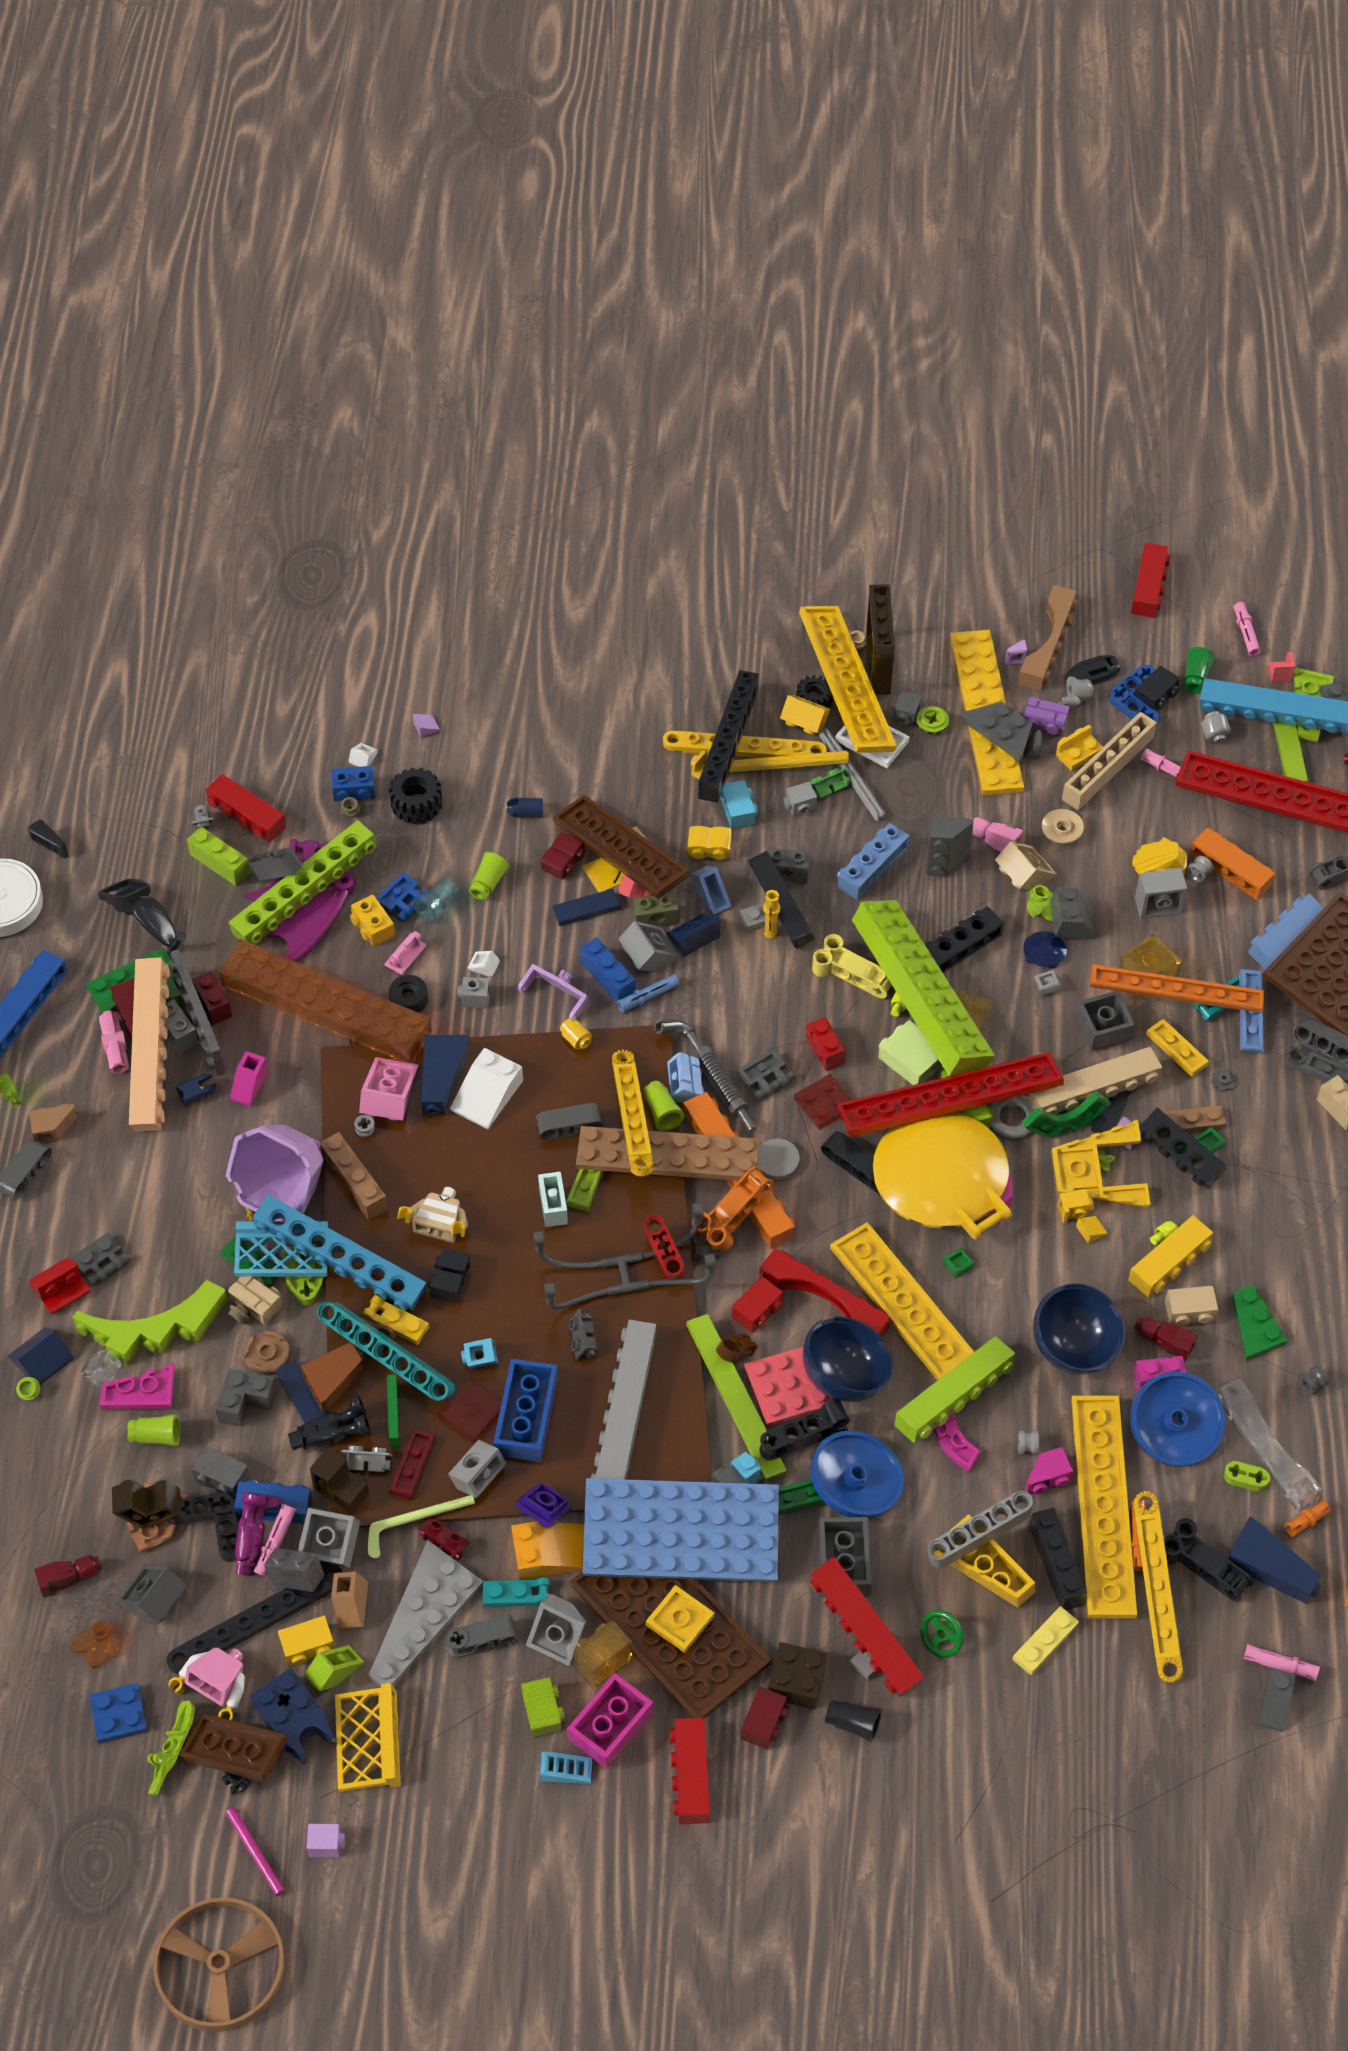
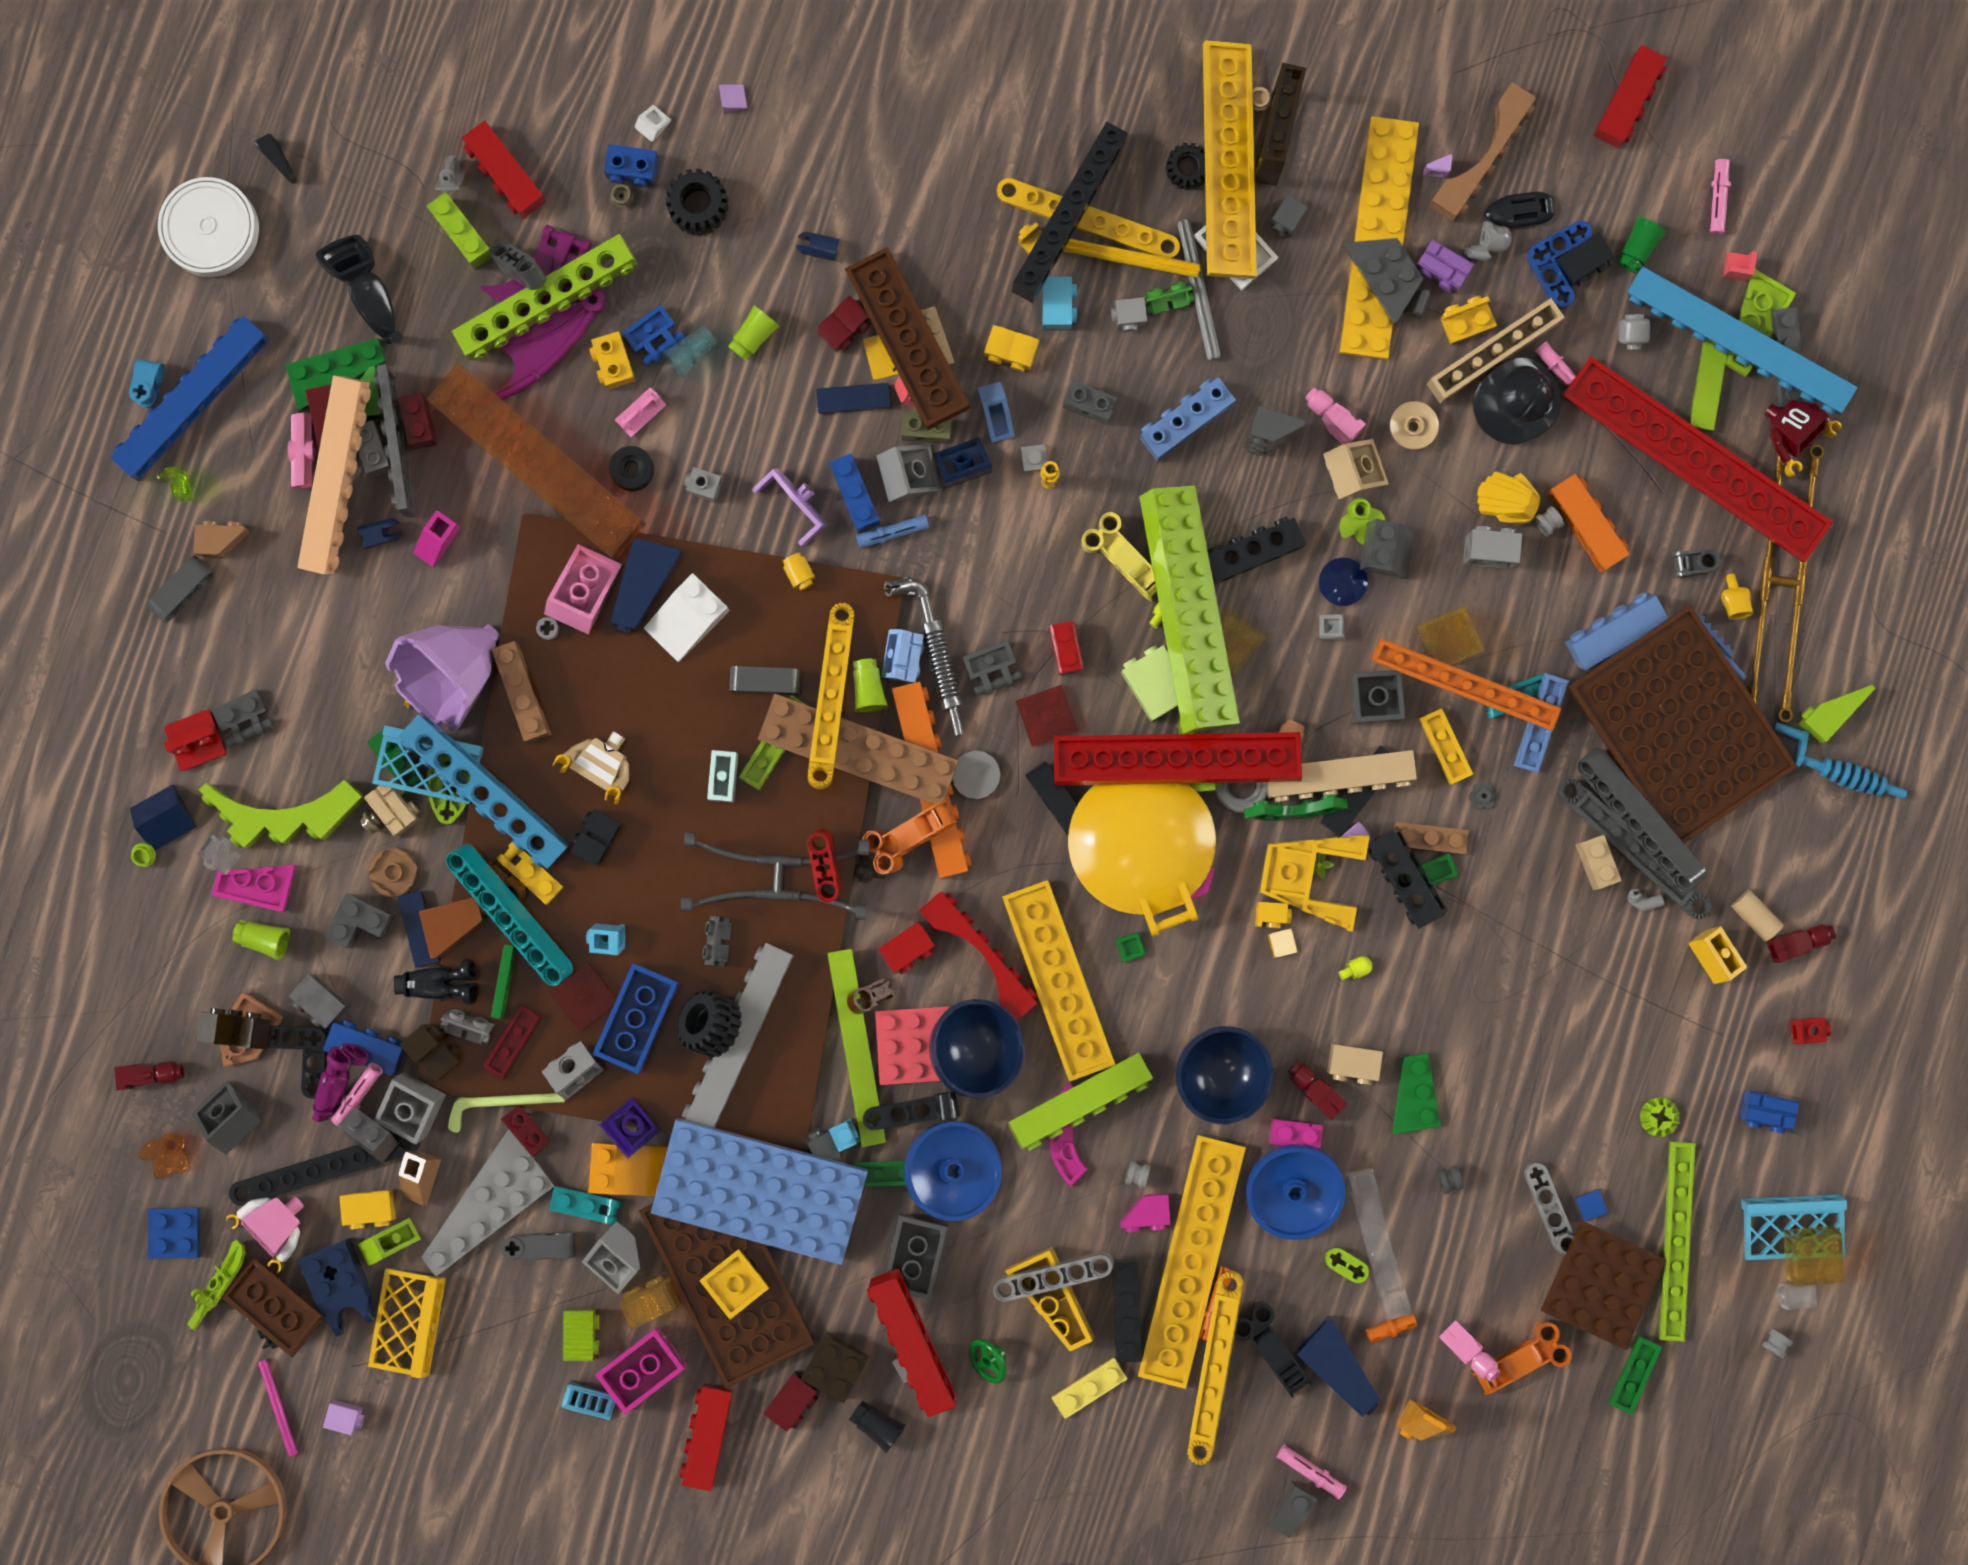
camera: 15 degrees right, 30 degrees up
white slope [468,951,500,976] -> none
black beam [748,851,815,949] -> none
yellow brick [780,695,830,735] -> none
lime gear [916,706,949,735] -> none
yellow brick [1128,1215,1213,1298] -> none
none -> black tyre [677,990,742,1058]
none -> black piece [1473,356,1561,445]

